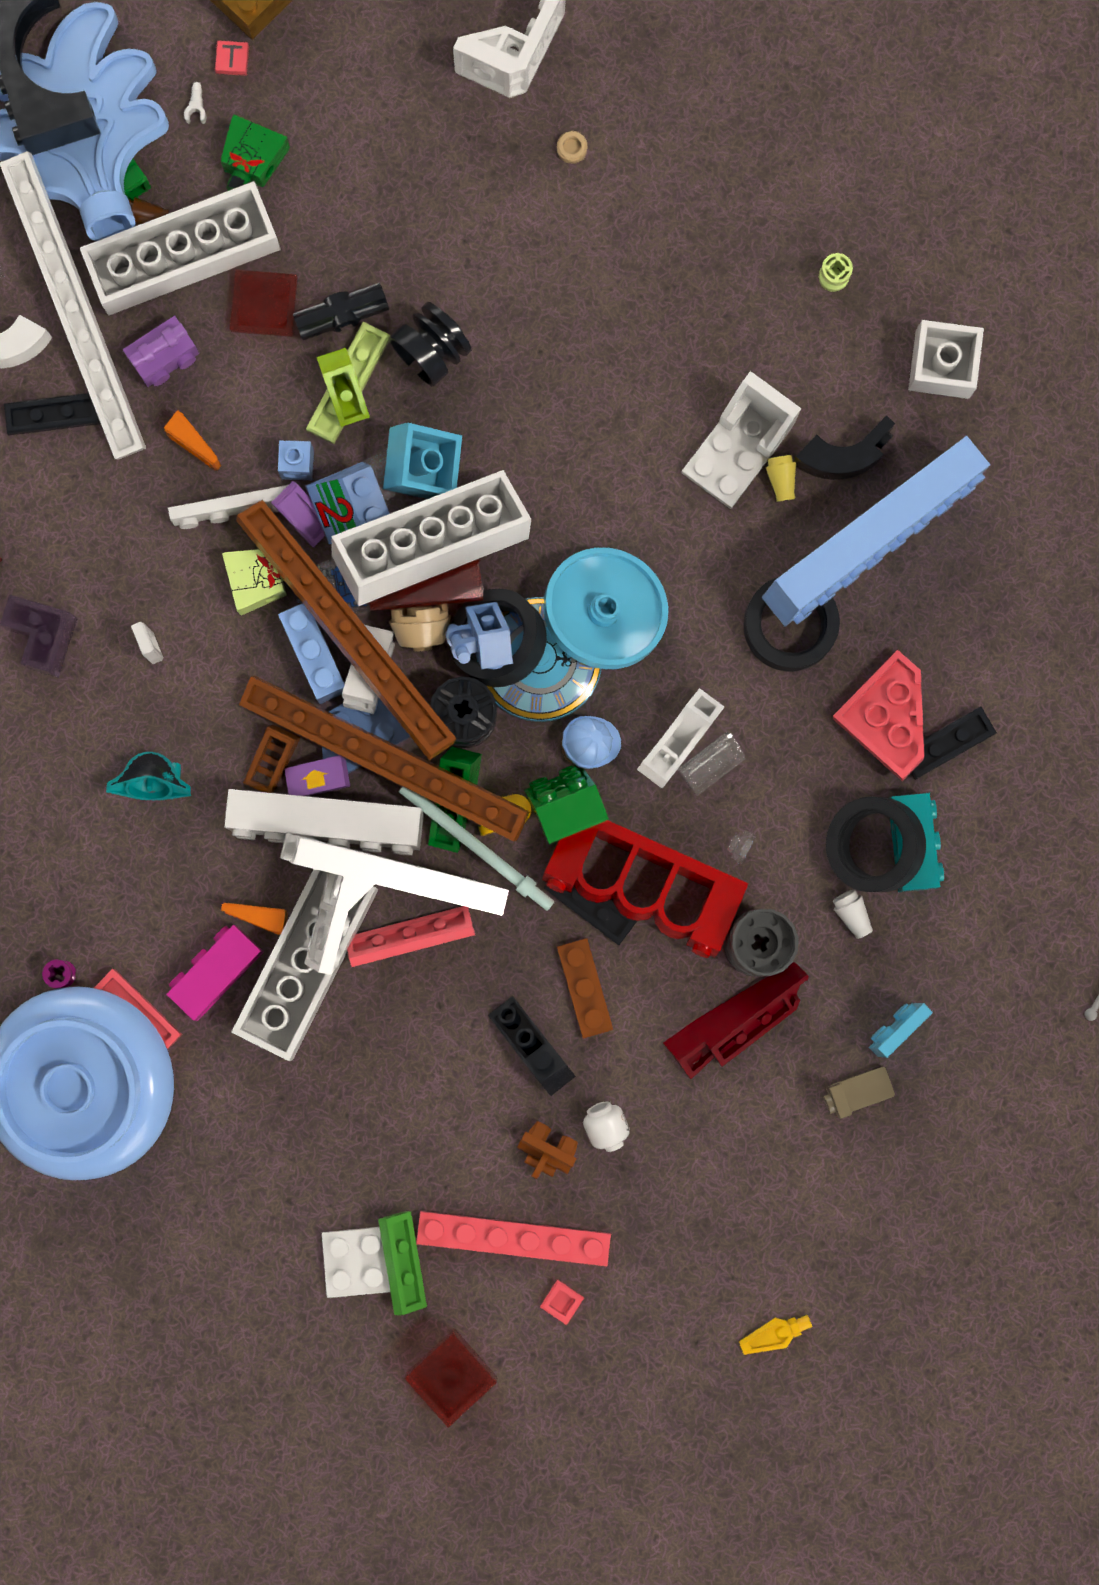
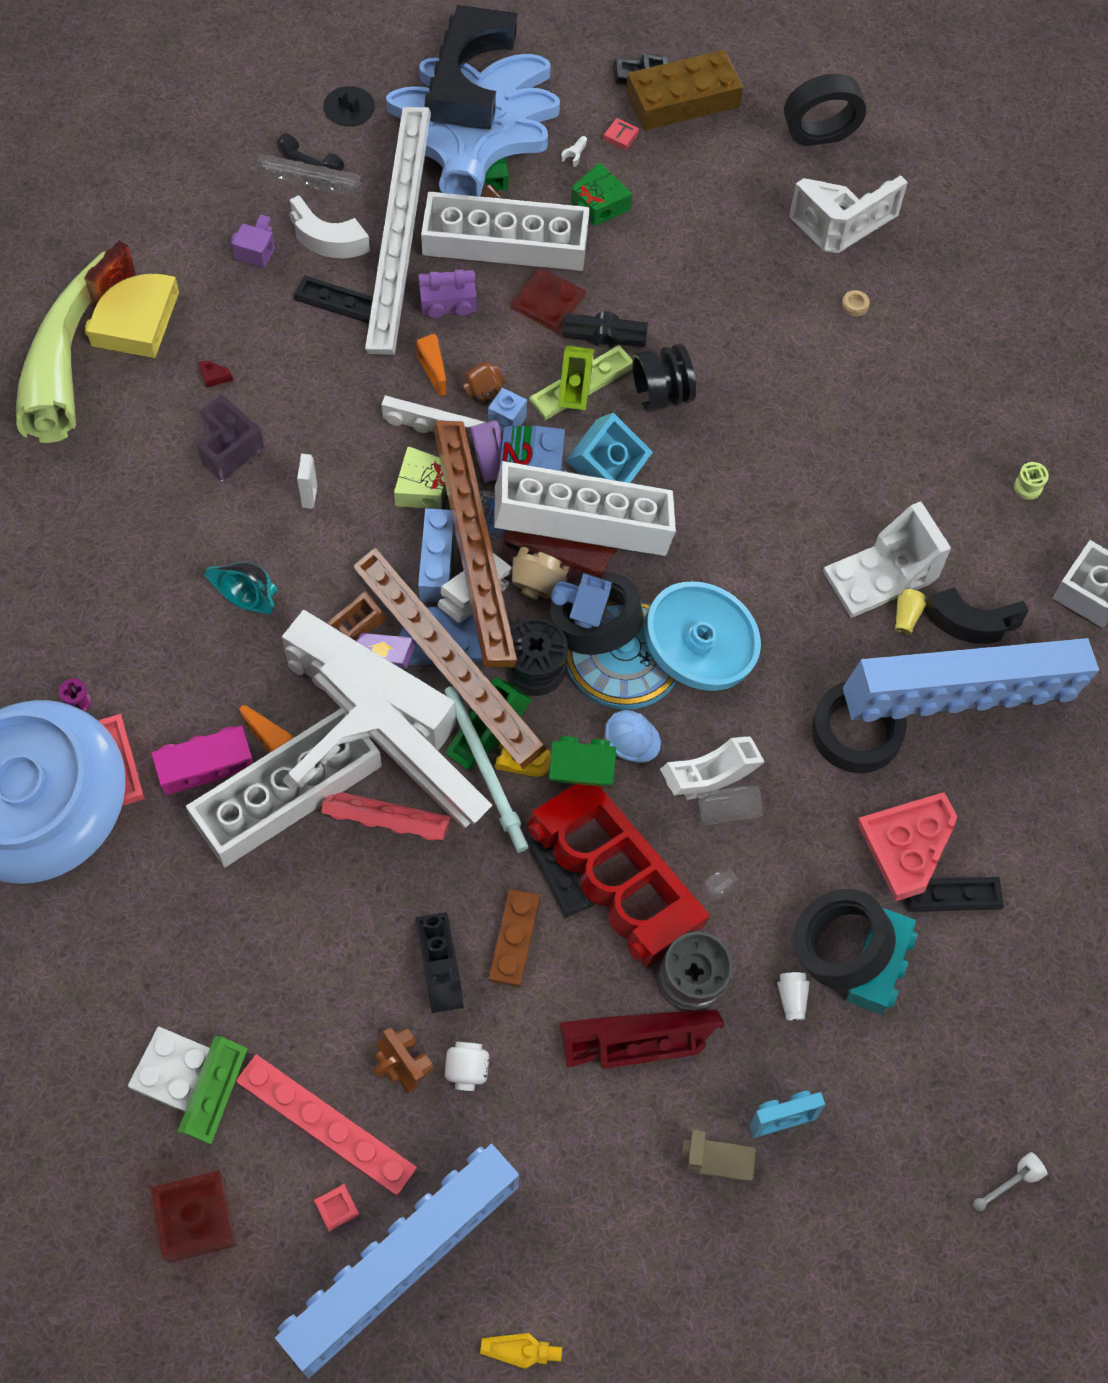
camera: 30 degrees right, 20 degrees down
none -> light blue brick [275,1144,519,1379]
none -> dark orange head [463,361,506,403]

